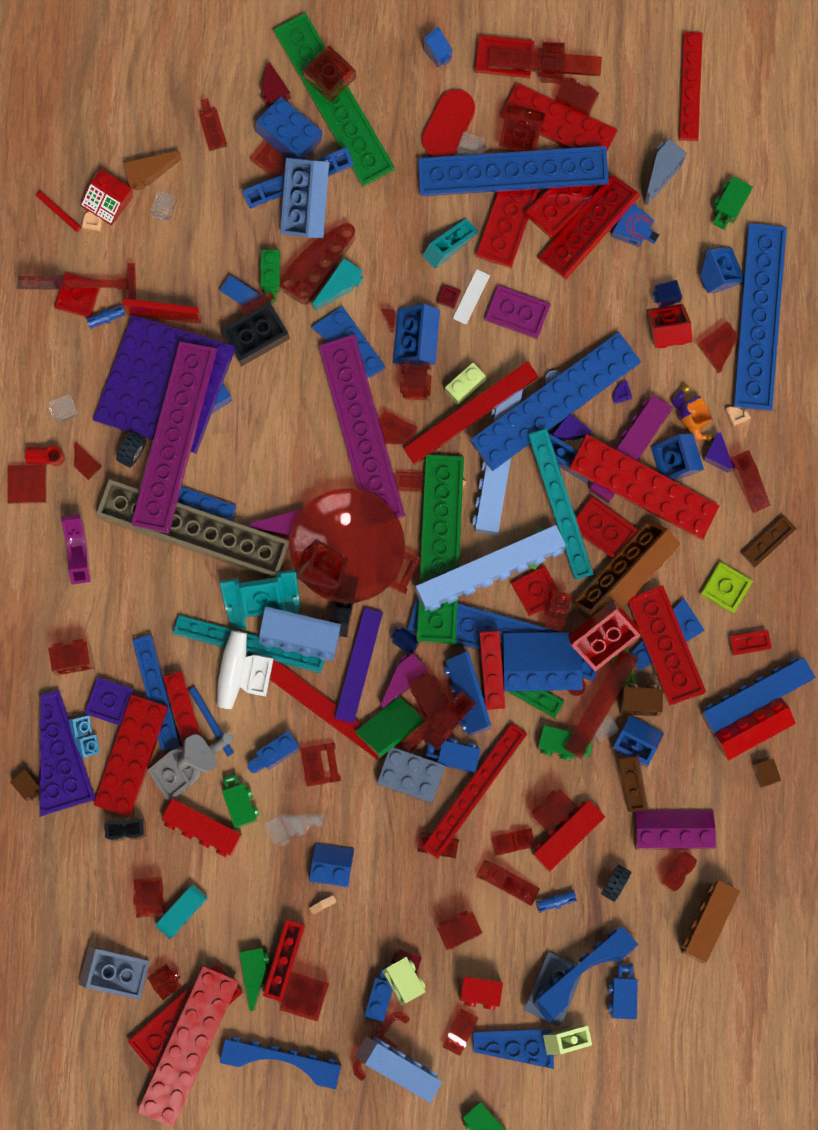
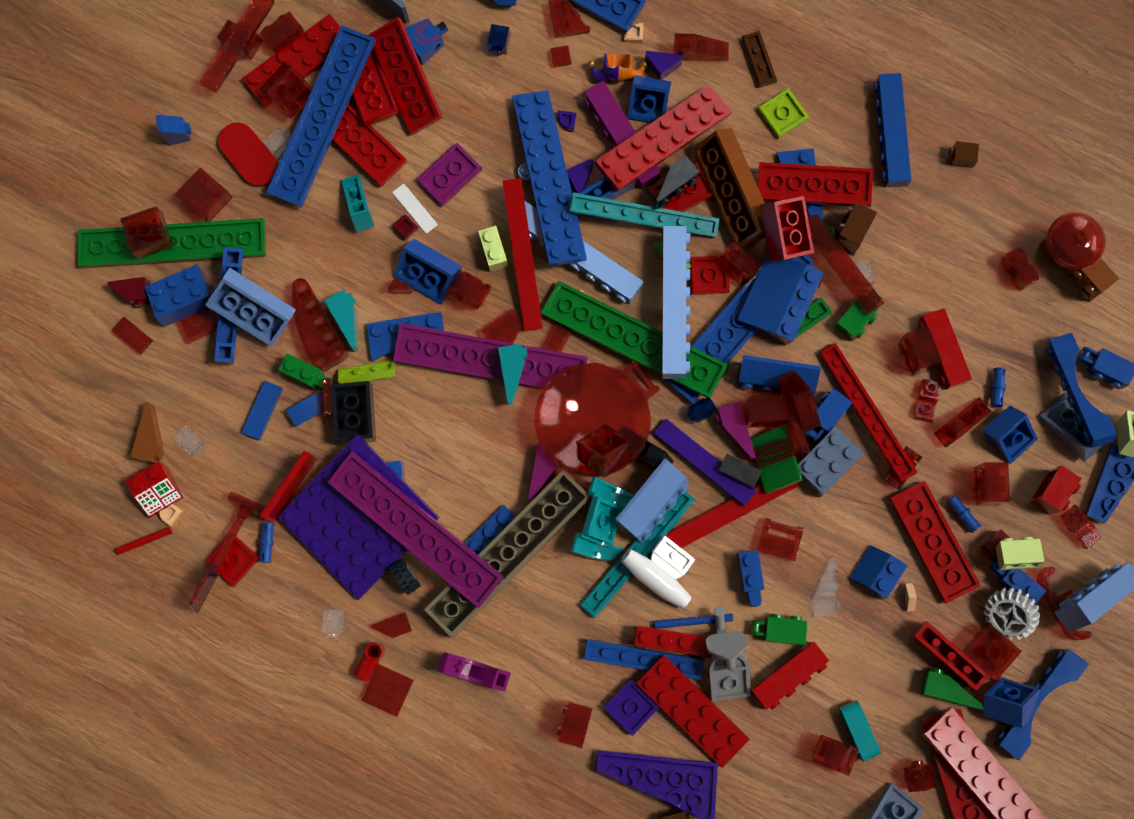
camera: 60 degrees left, 0 degrees up
dark azure slope [69,715,100,758] -> none
black brick [104,819,147,841] -> none
clear red hinge [199,98,227,151] -> none
red plate [475,35,535,79] -> none
red brick [480,630,506,710] -> none
black wheel [601,864,632,902] -> none
blue slope [612,715,664,768] -> none
reddish brown tile [618,754,649,812] -> none
magenta slope [635,810,716,850] -> none
red slope [647,304,693,348] -> none
red brick [714,697,796,761] -> none
red plate [729,630,772,656] -> none
none -> clear red tile [111,317,153,355]
none -> clear red brick [175,167,233,222]
none -> blue tile [242,381,283,440]
none -> lime plate [338,360,396,383]
none -> teal slope [498,343,528,405]
none -> clear red tile [550,45,571,68]
none -> black slope [653,155,700,210]
none -> pearl dark grey tile [718,454,762,489]
none -> clear red tile [754,437,796,468]
none -> red plate [889,481,981,604]
none -> blue pin [946,495,981,533]
none -> blue slope [982,405,1038,464]
none -> blue slope [983,677,1040,728]
none -> white gear [984,587,1040,640]
none -> clear red dish [1046,212,1106,270]

